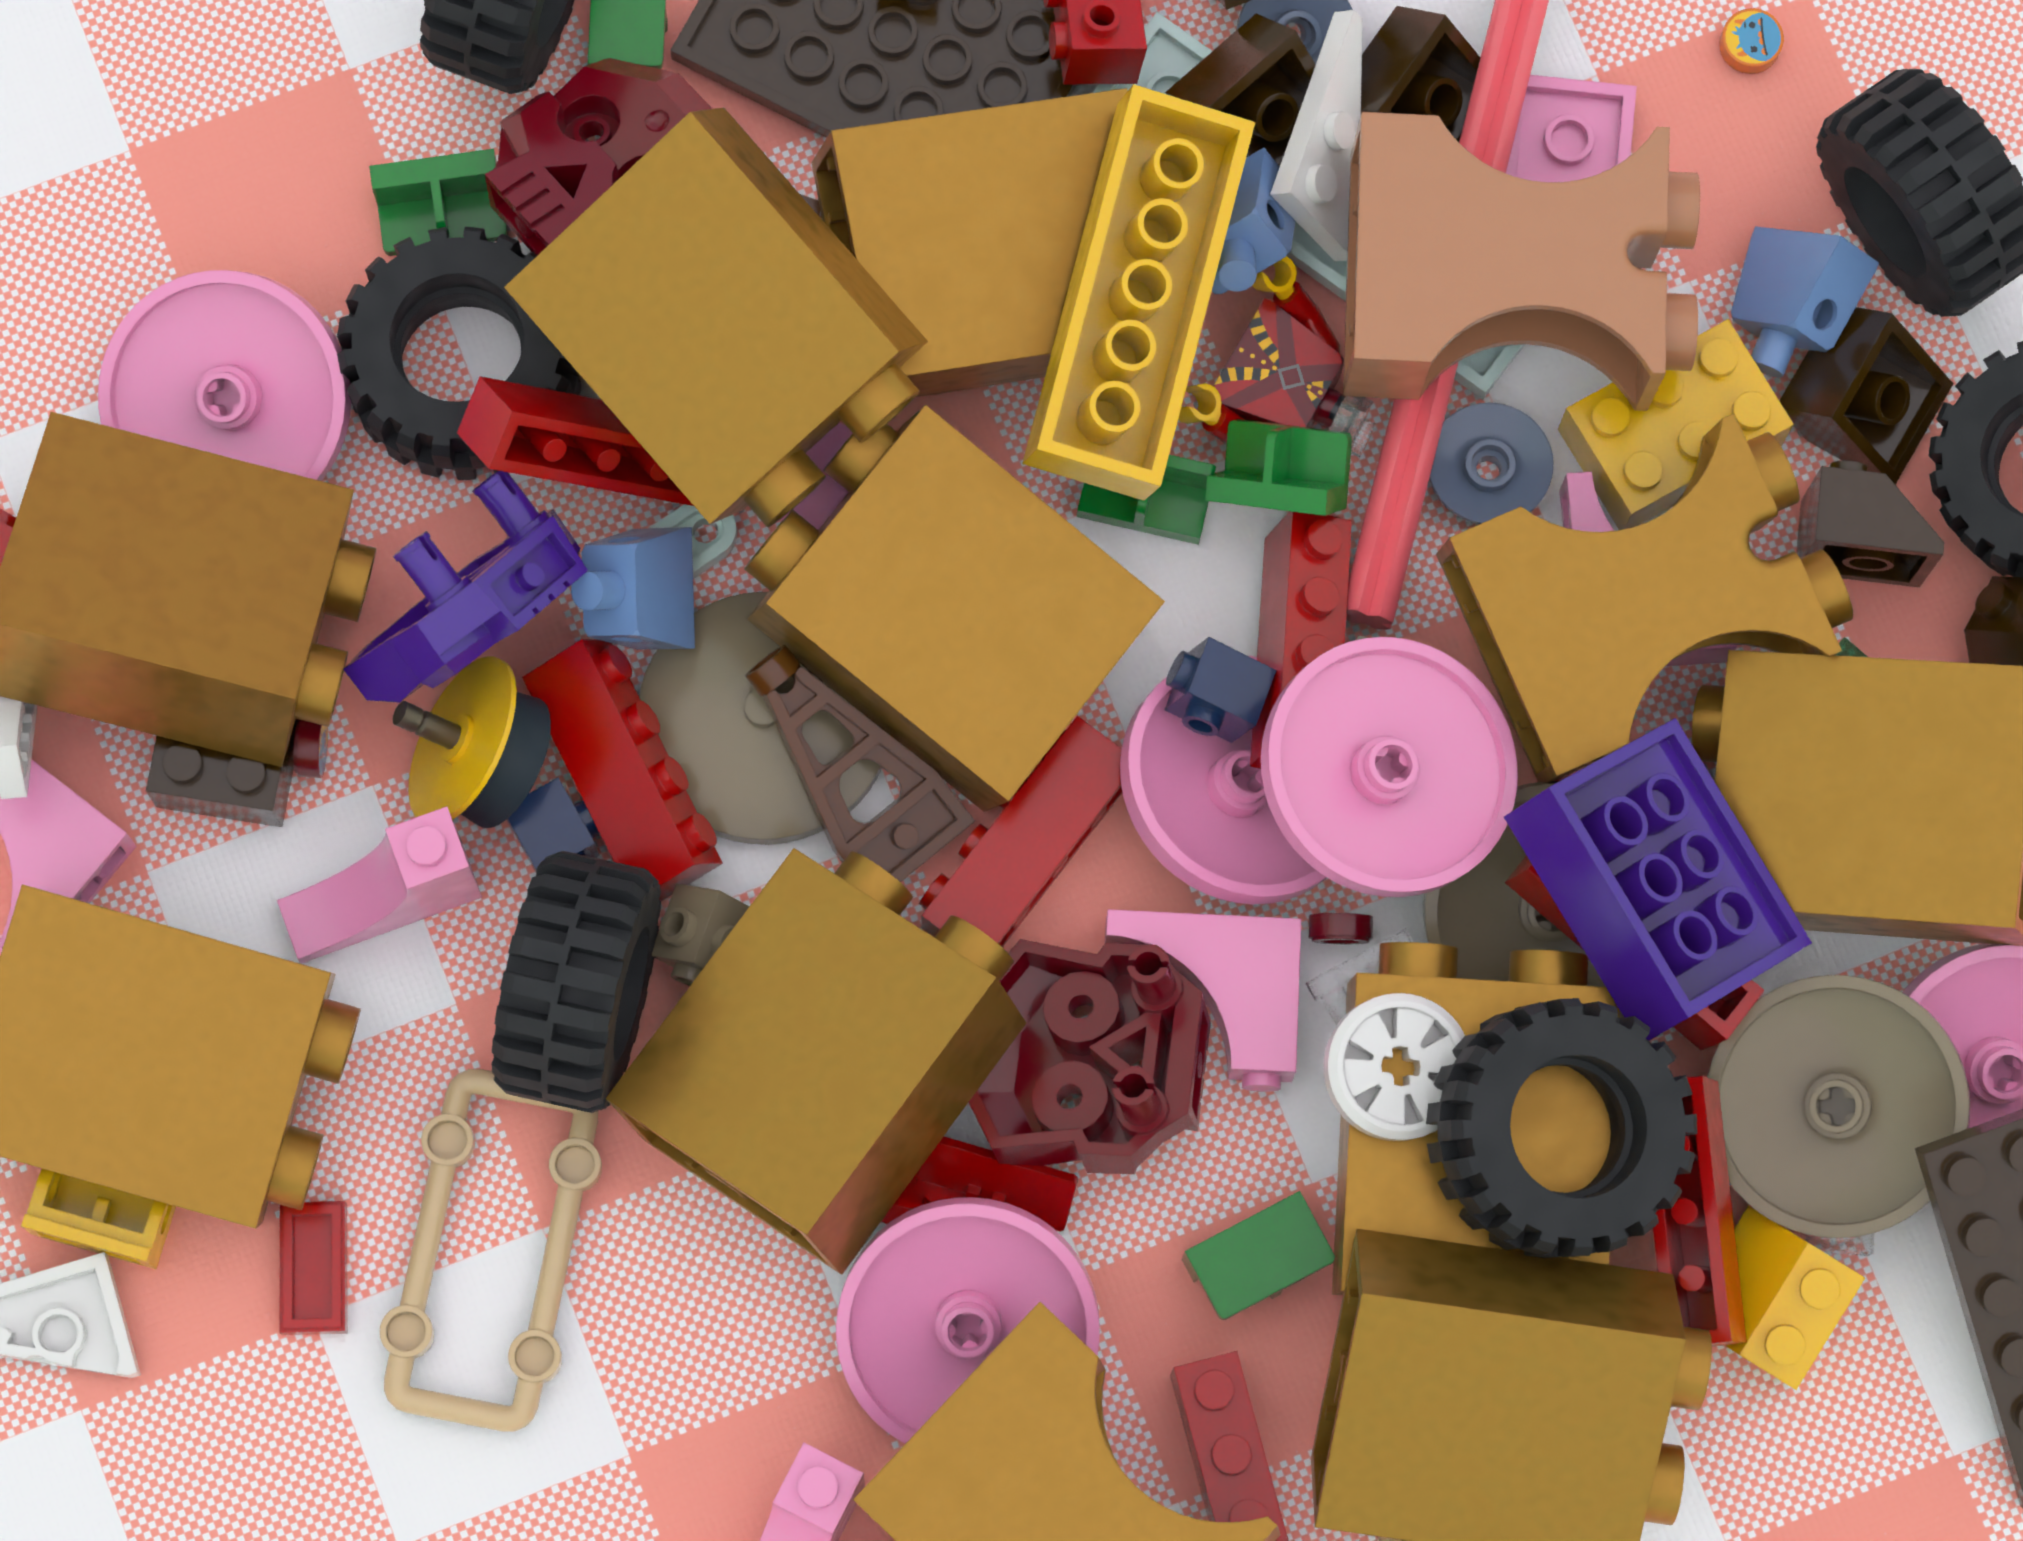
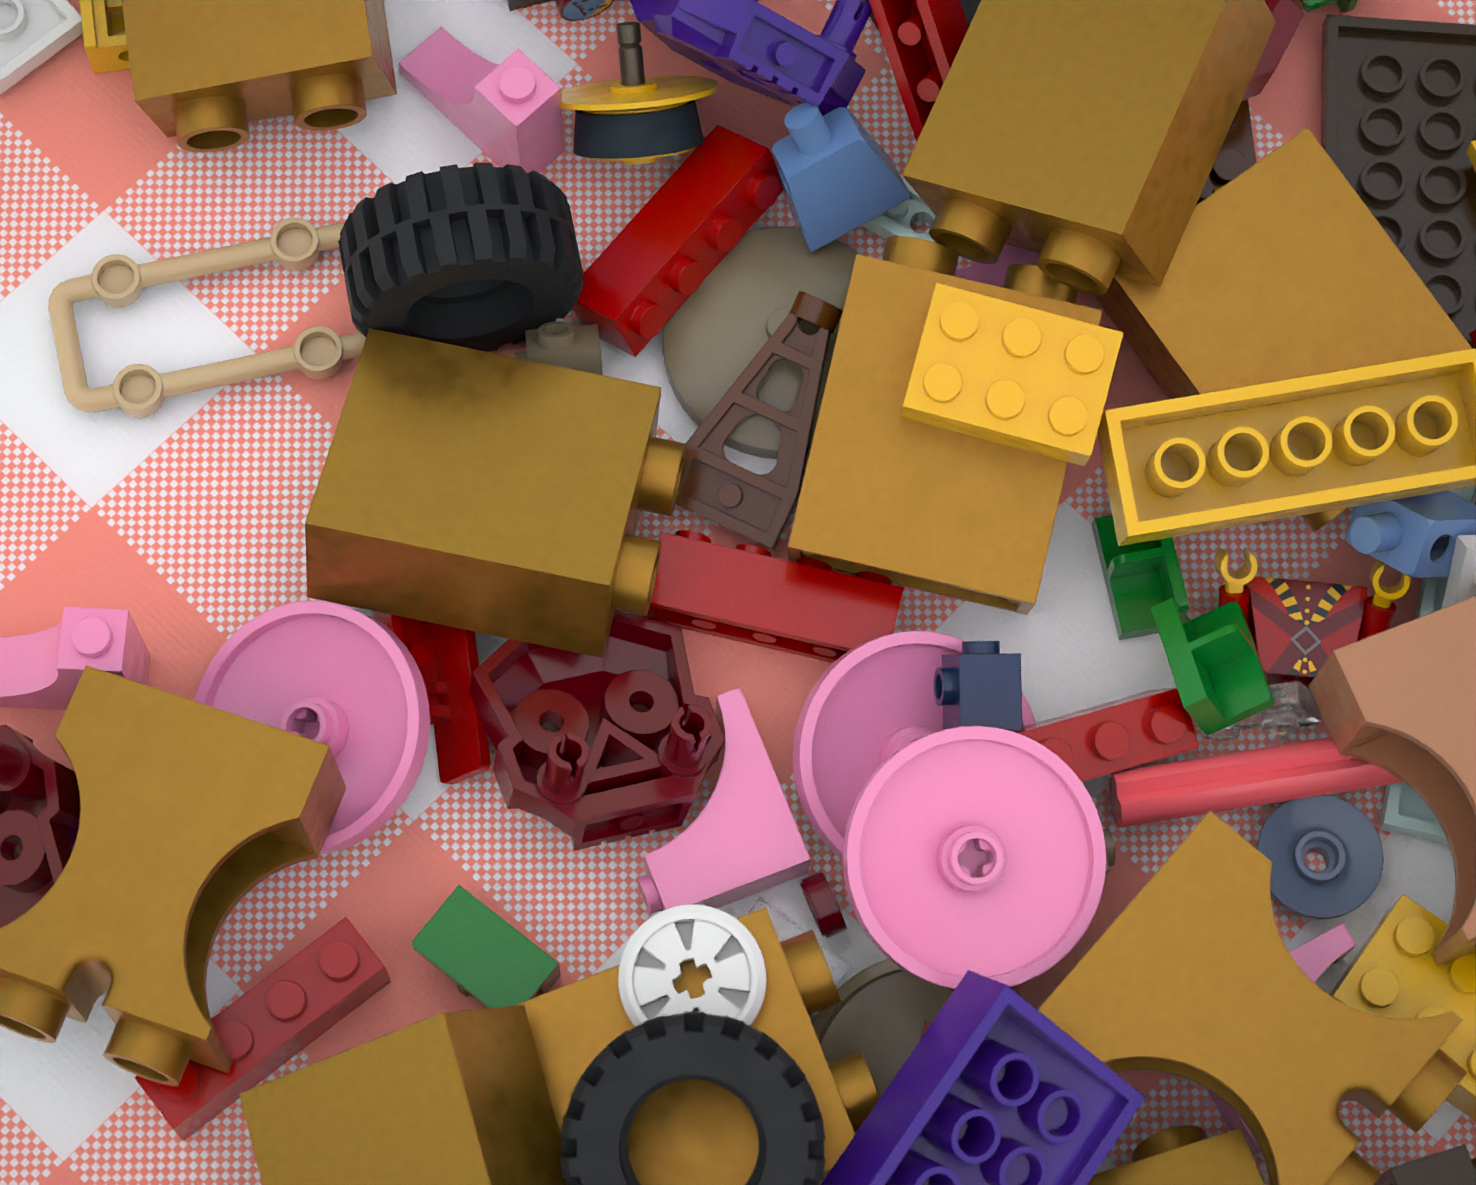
camera: 65 degrees right, 5 degrees down
red tile [279,1201,348,1335] -> none
dark blue brick [507,777,600,872] -> none
none -> yellow brick [901,283,1124,466]

